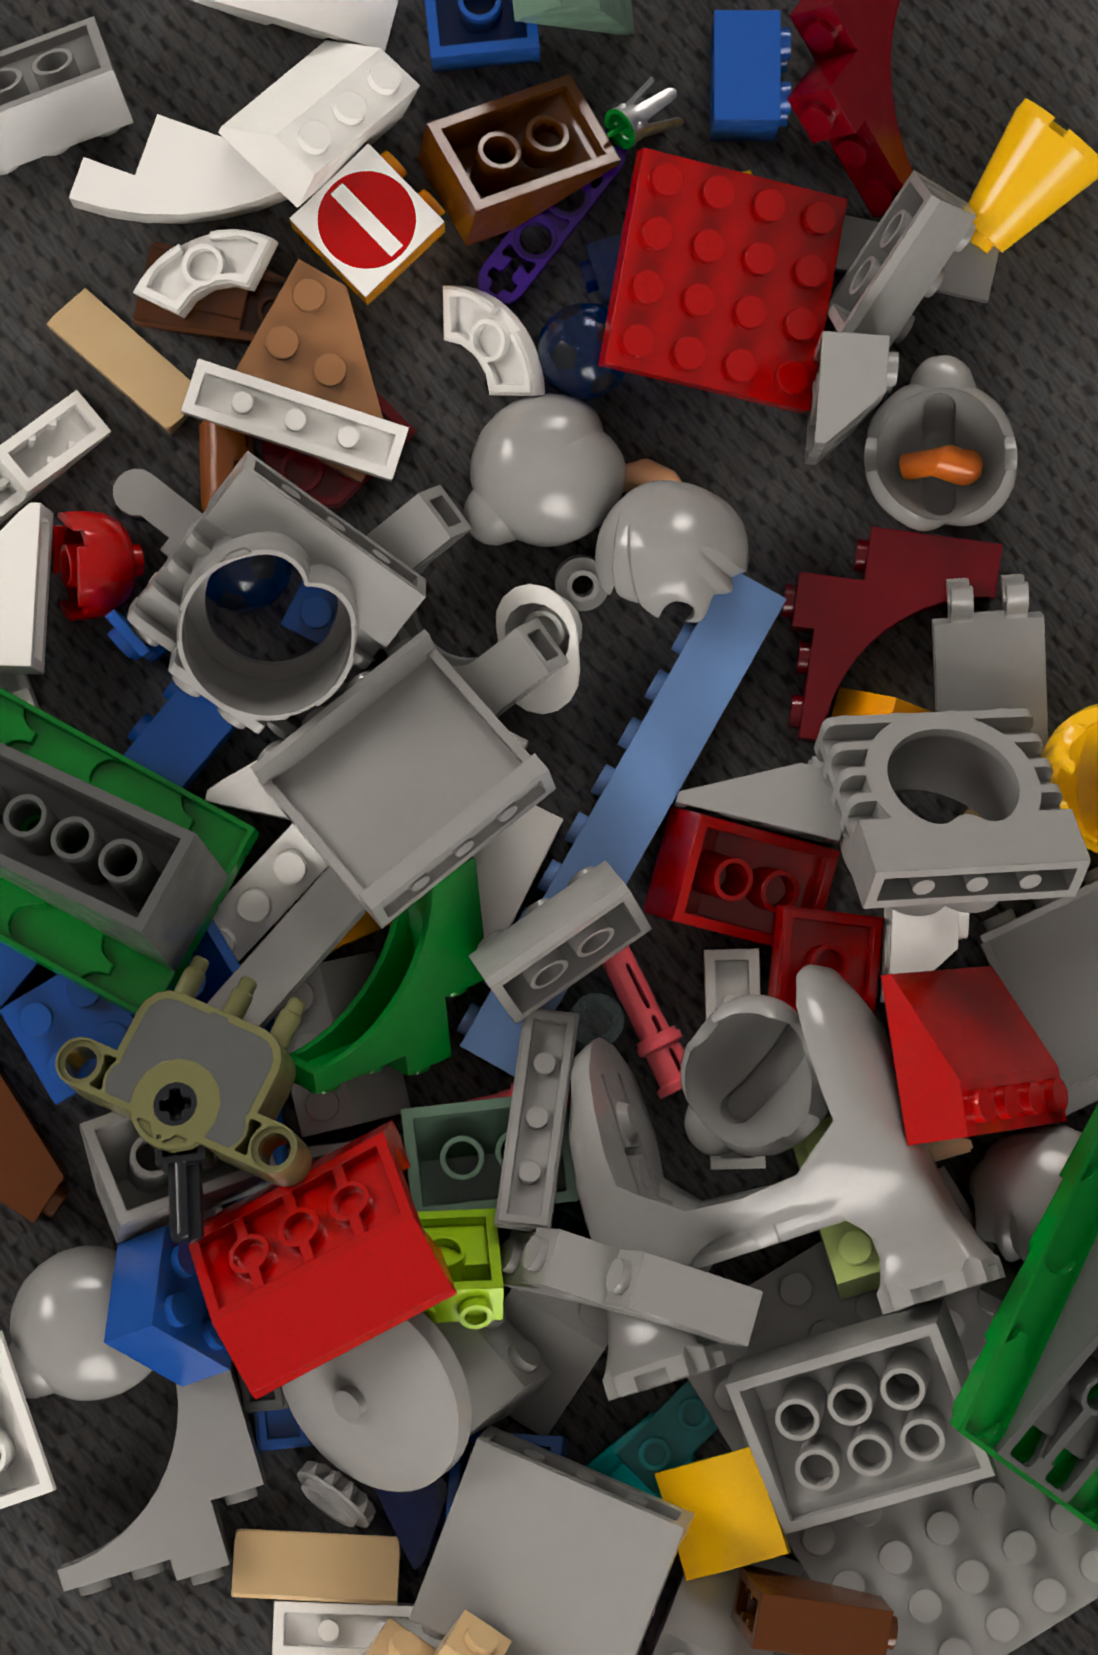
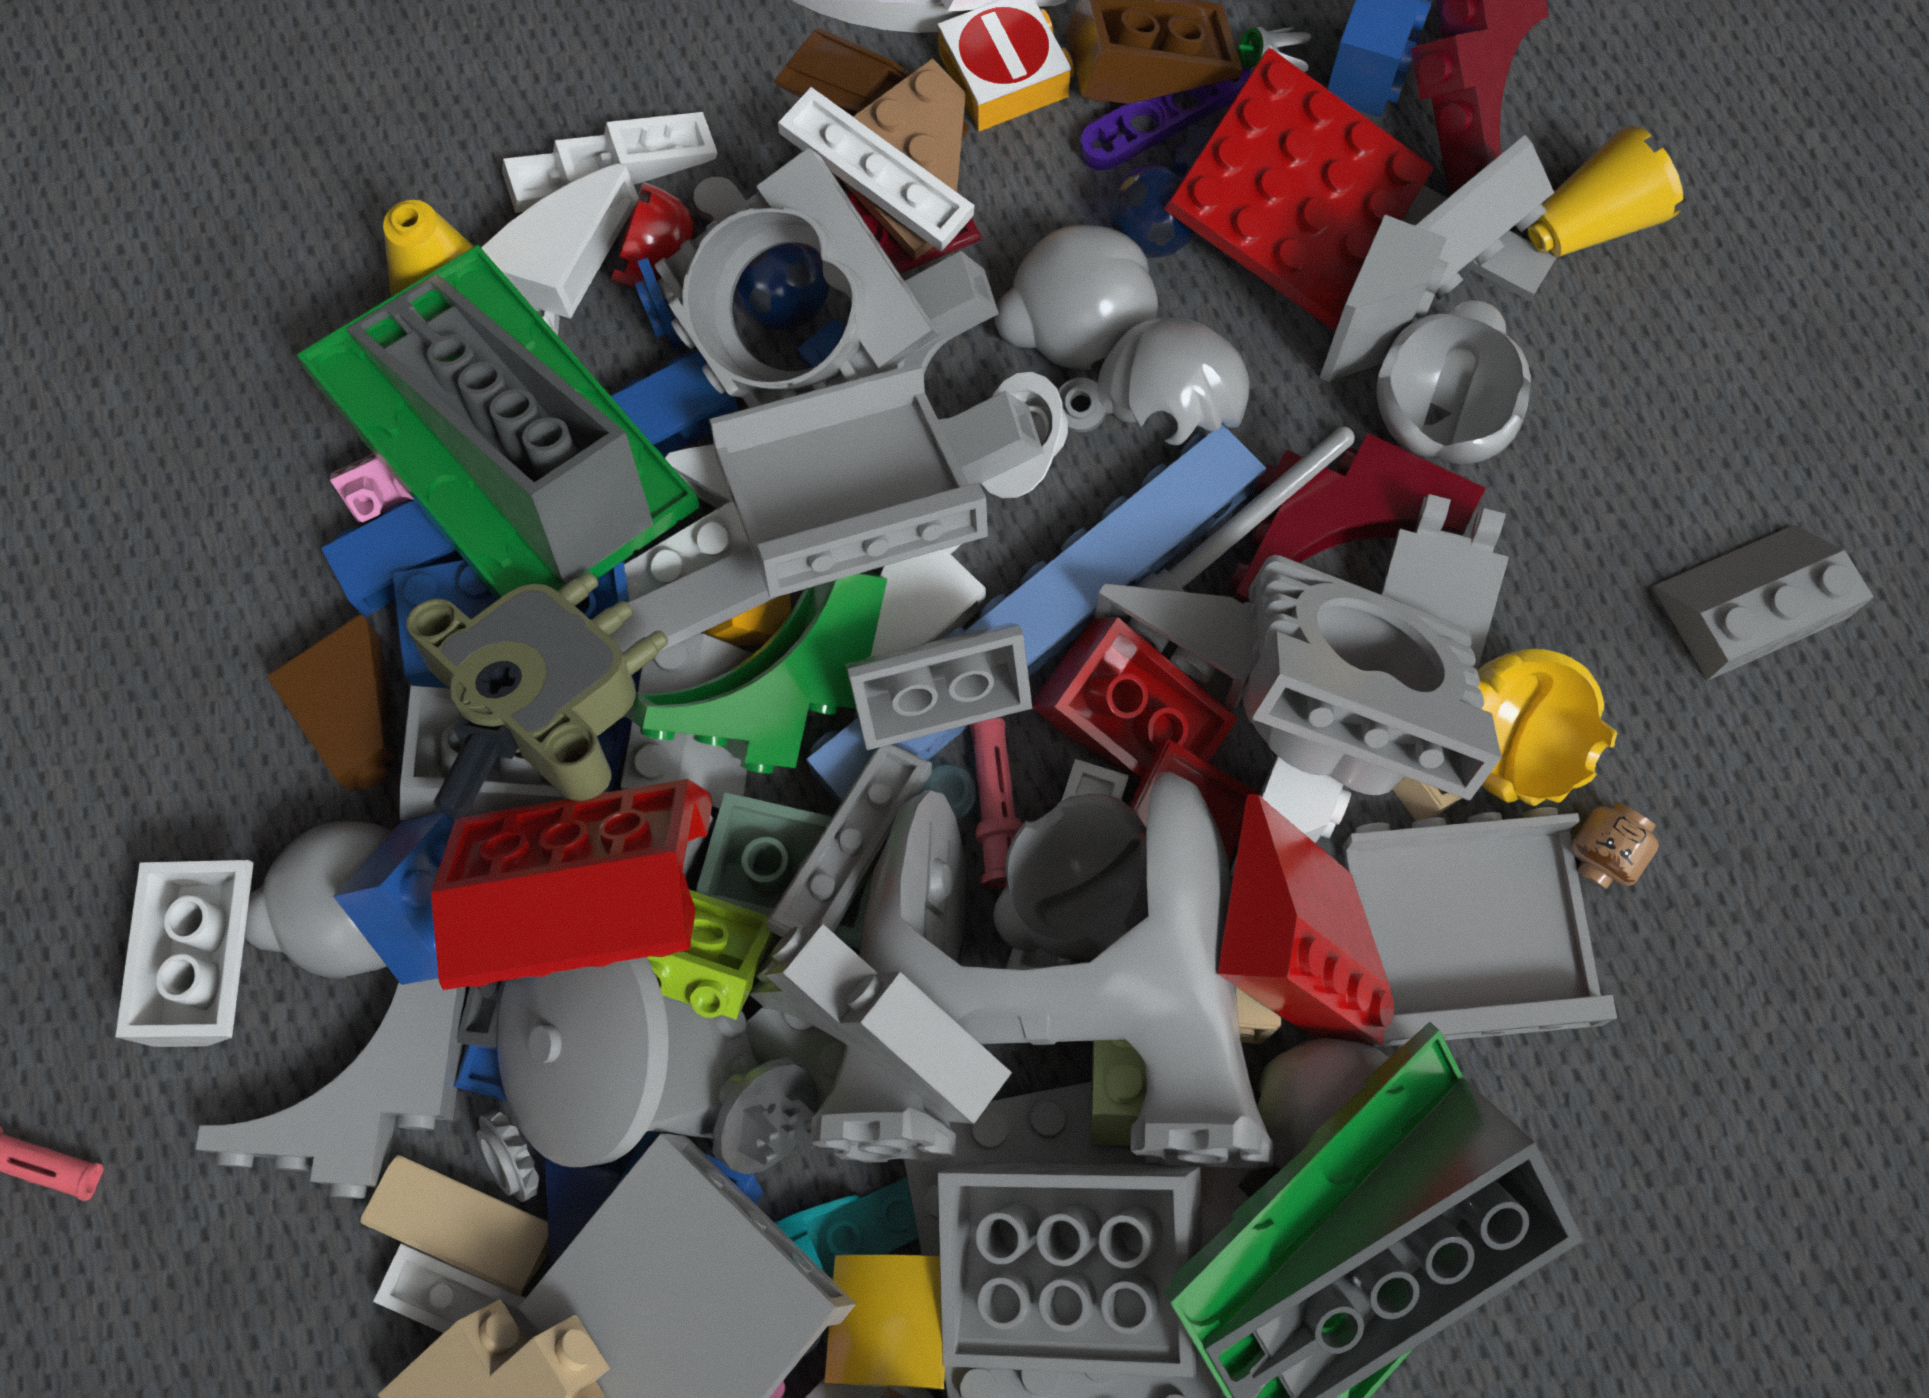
camera: 25 degrees right, 15 degrees down
tan slope [46,288,191,436] -> none
white tile [133,229,279,319] -> none
white tile [443,285,545,396] -> none
orange arm [899,445,984,486] -> none
none -> flat silver plate [713,1057,820,1175]
none -> light grey piece [1136,427,1355,592]

